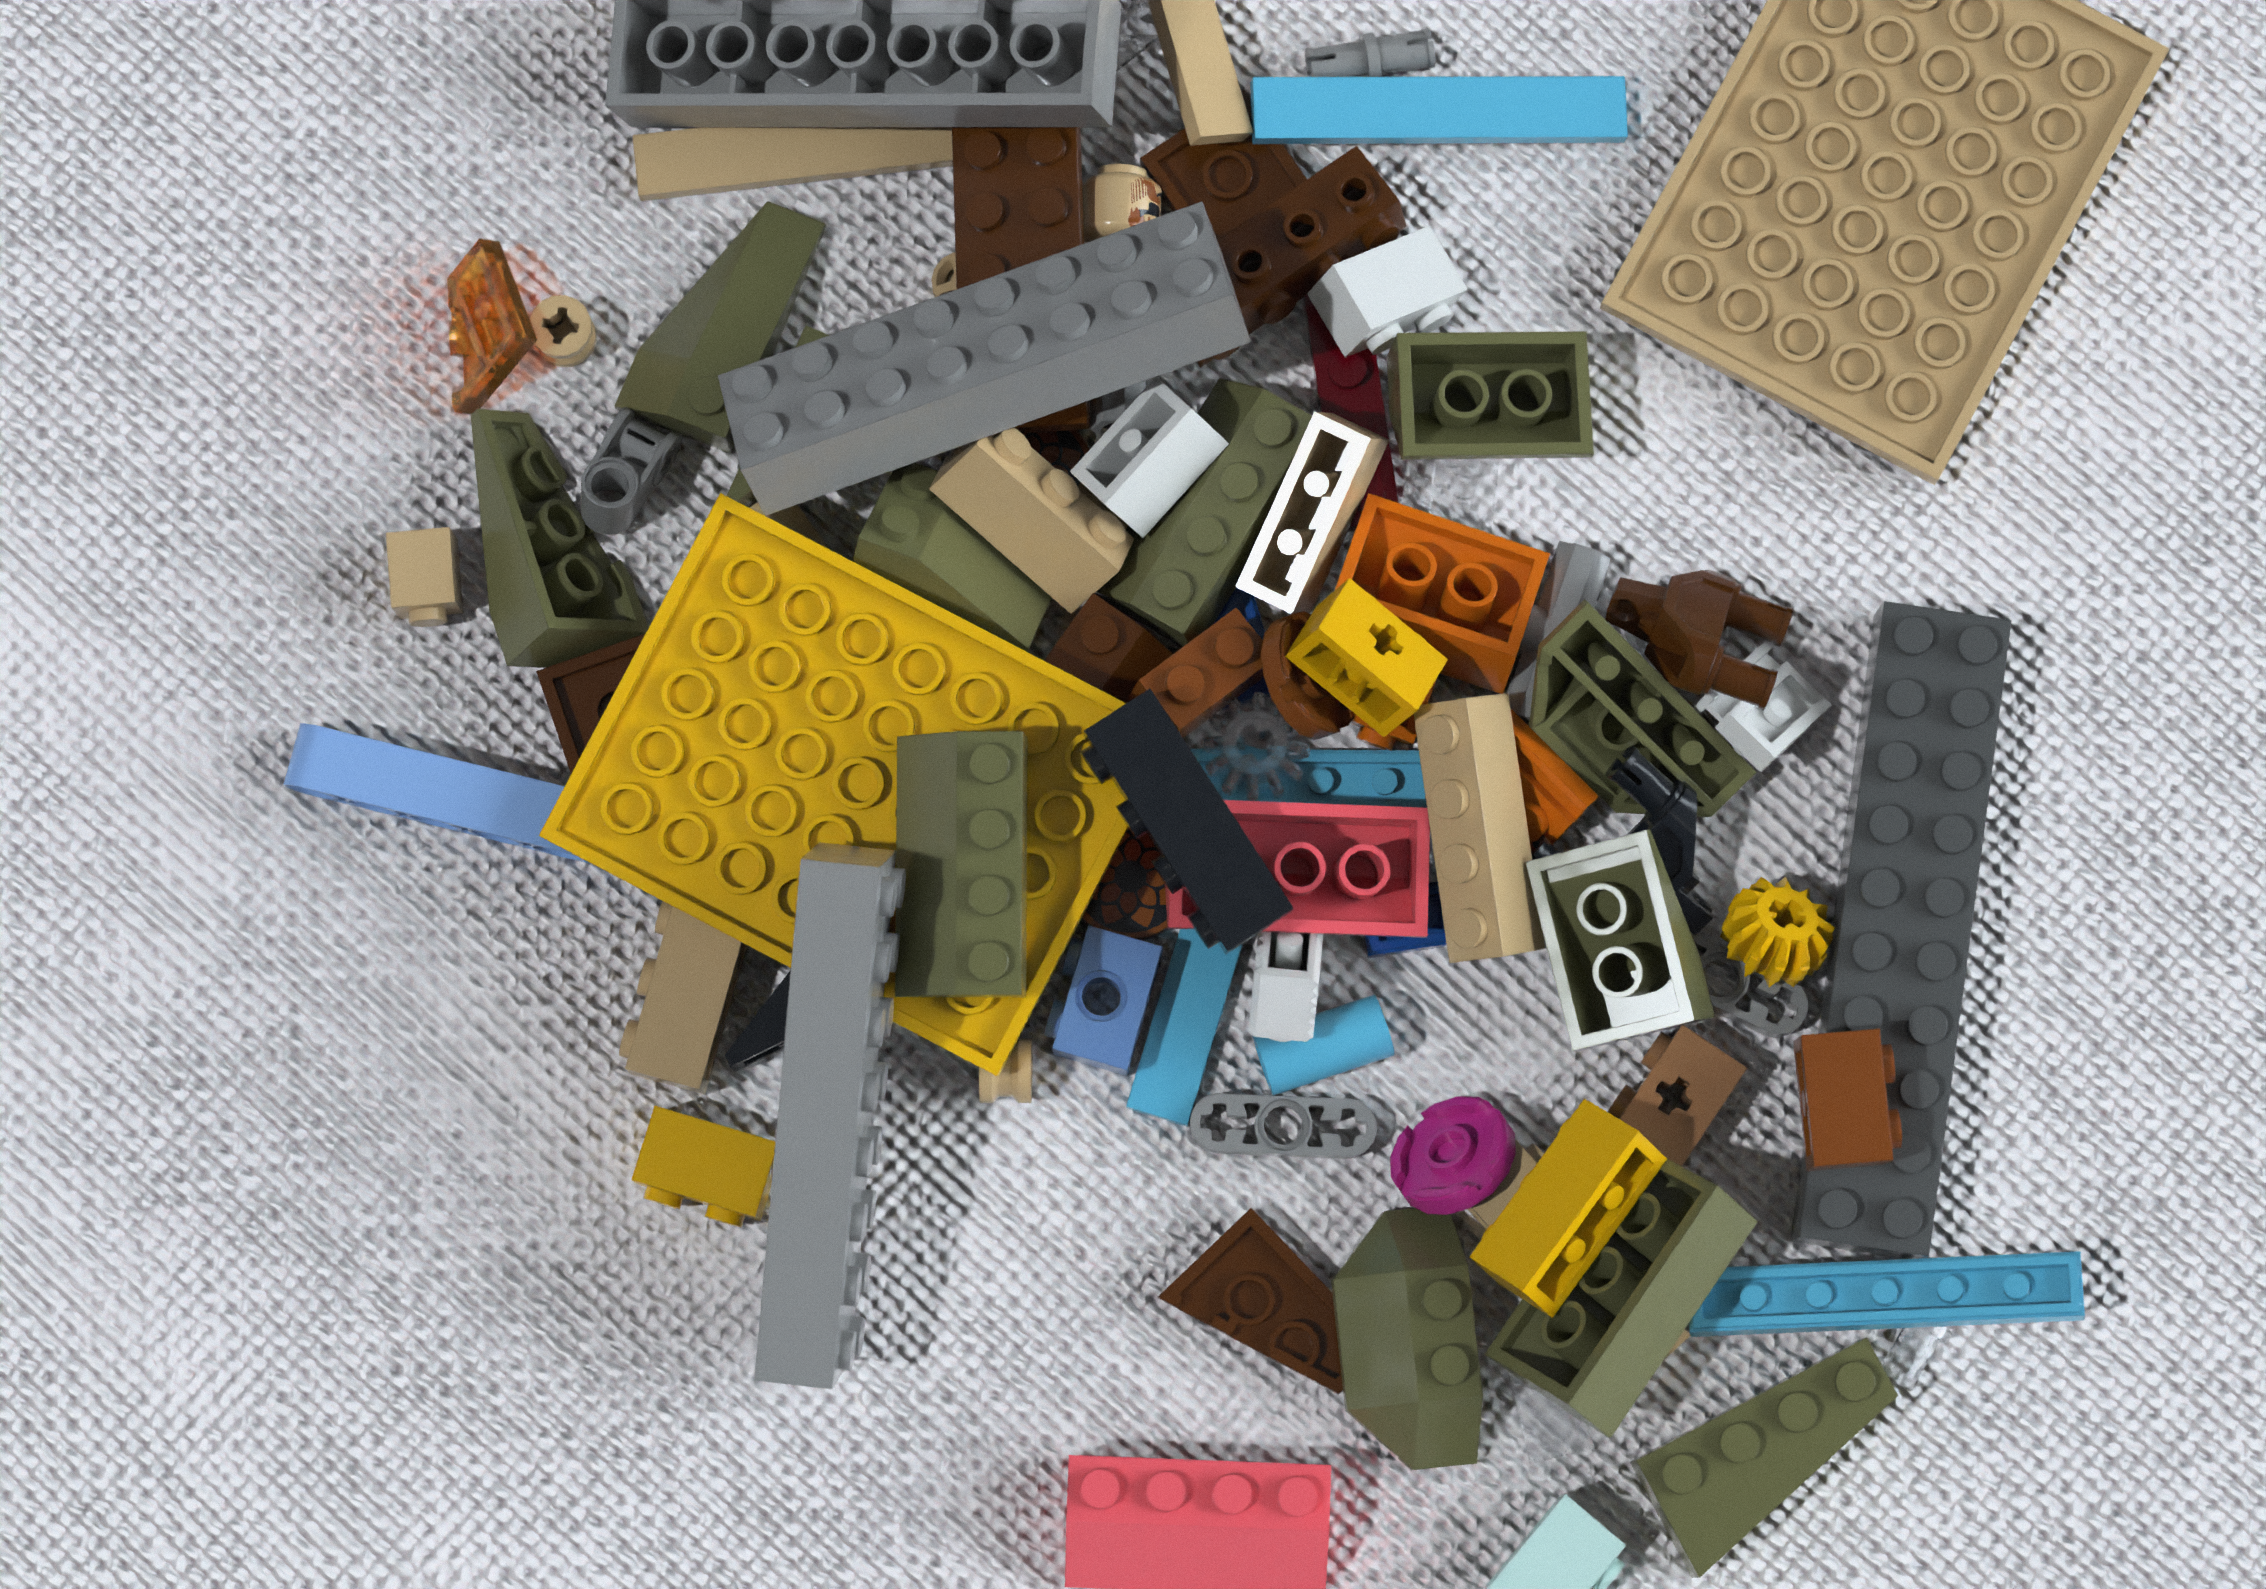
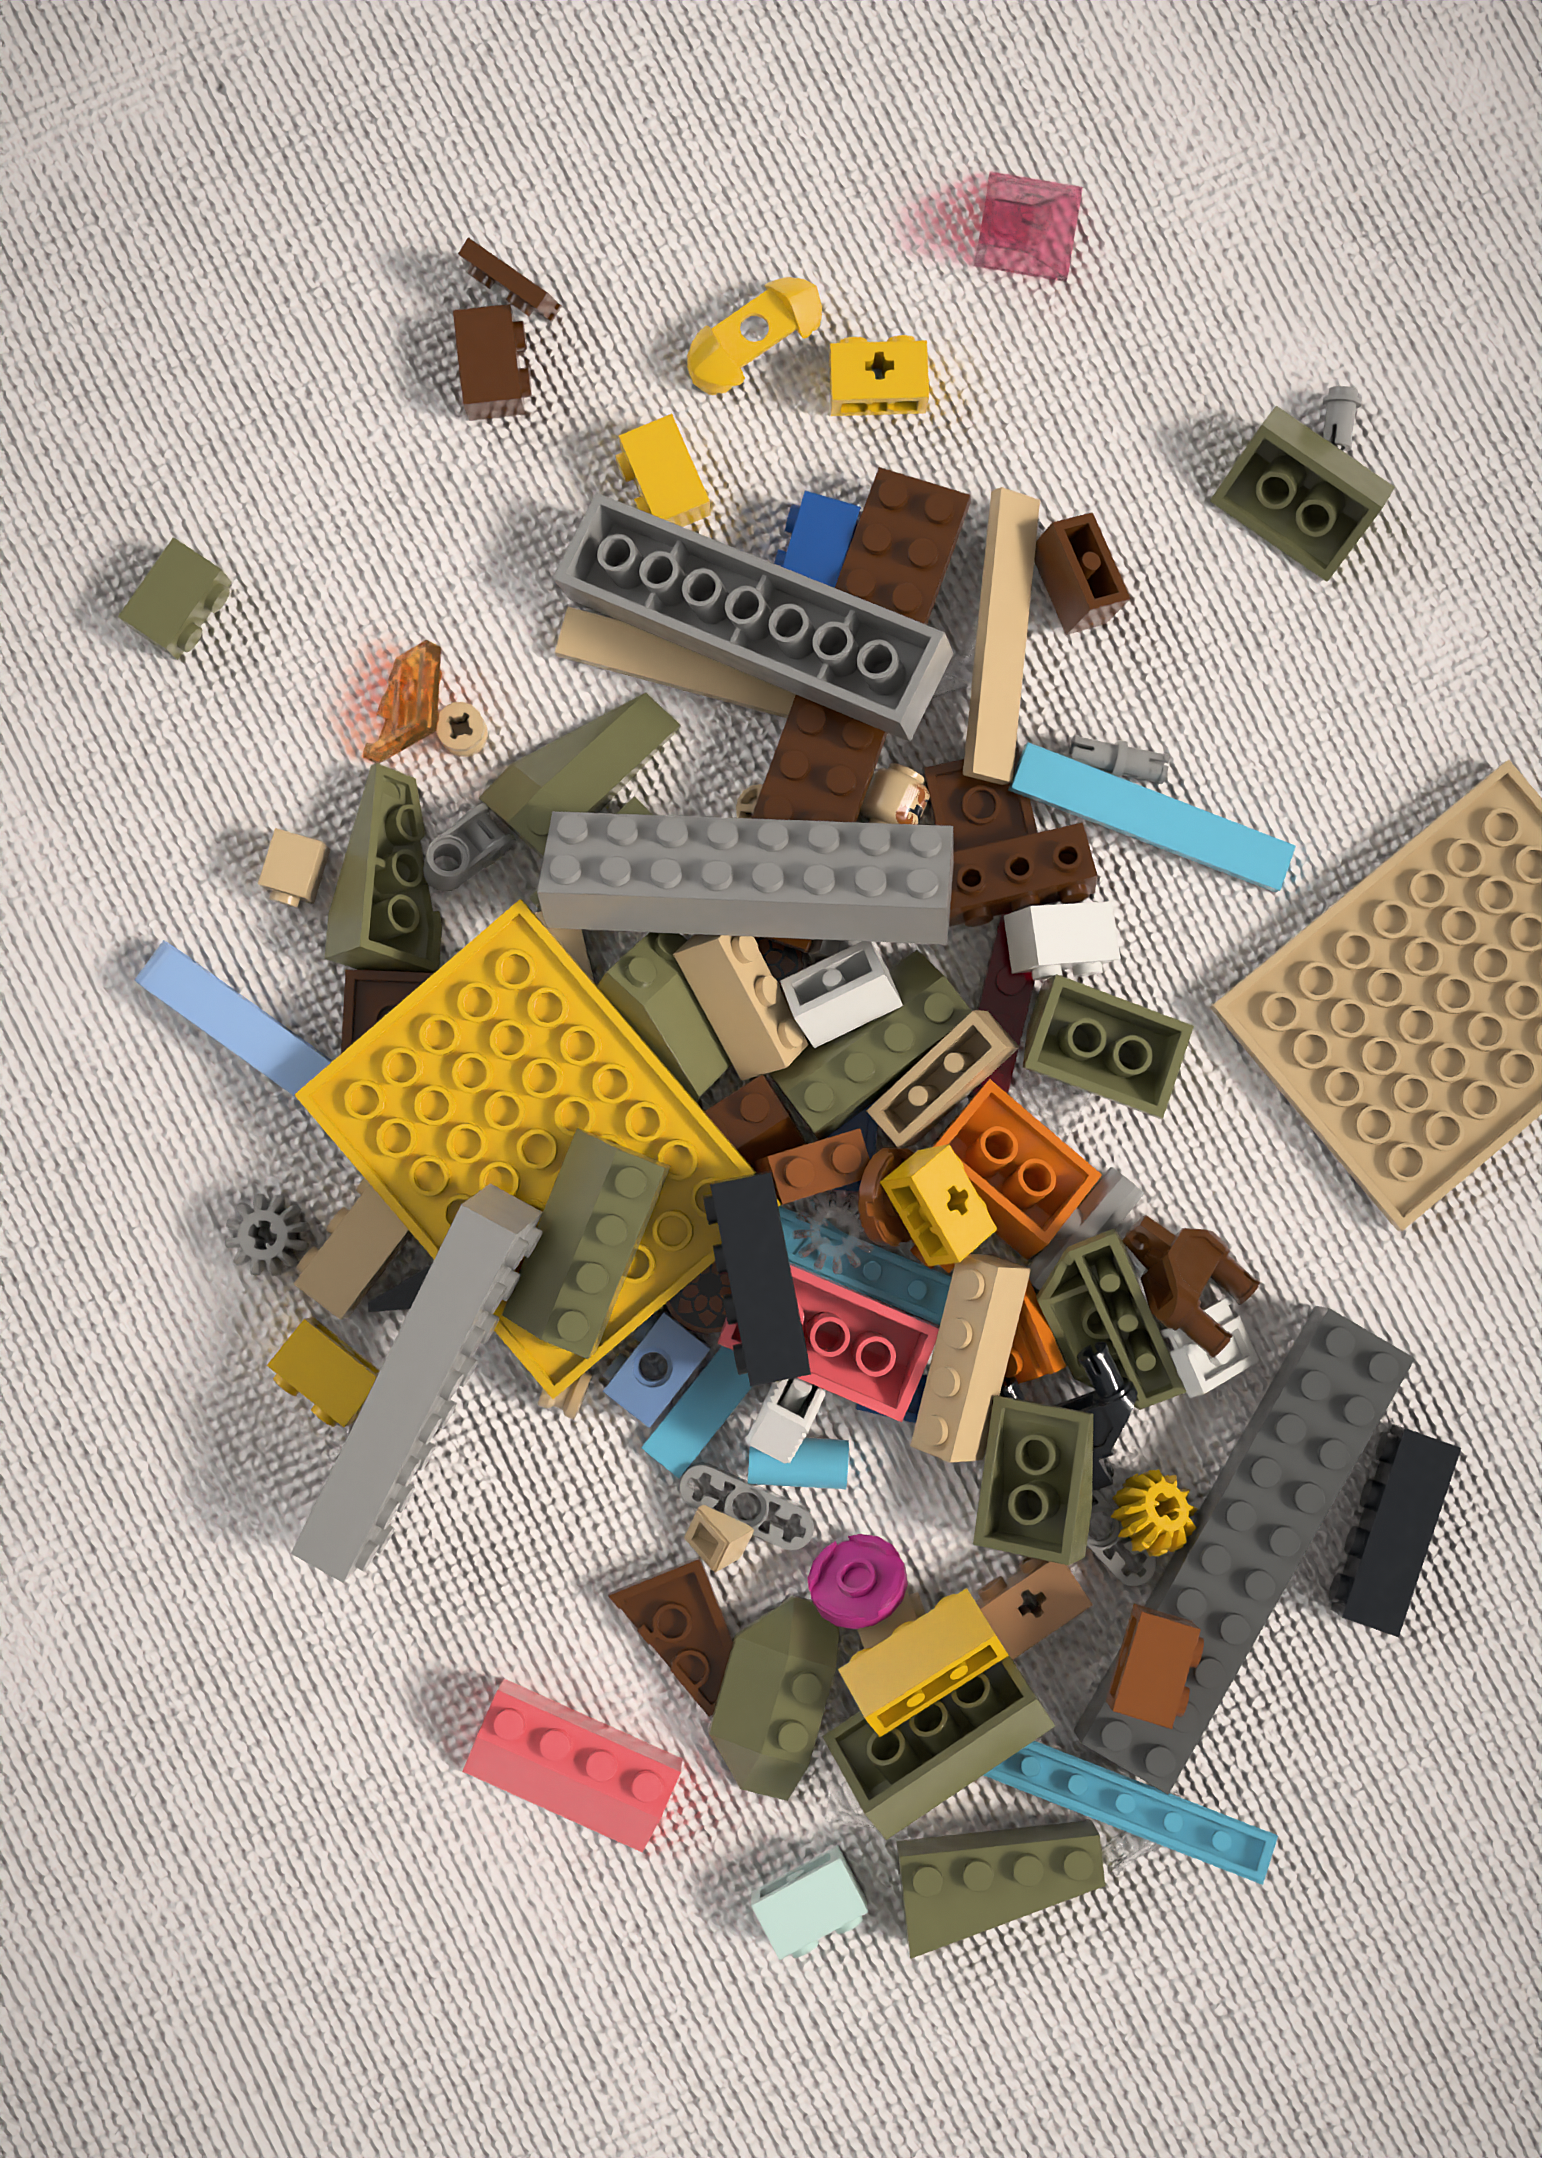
camera: 15 degrees right, 5 degrees up
none -> olive brick [118,537,232,660]
none -> light grey gear [225,1194,310,1276]
none -> tan slope [684,1504,754,1573]
none -> black brick [1329,1424,1462,1638]

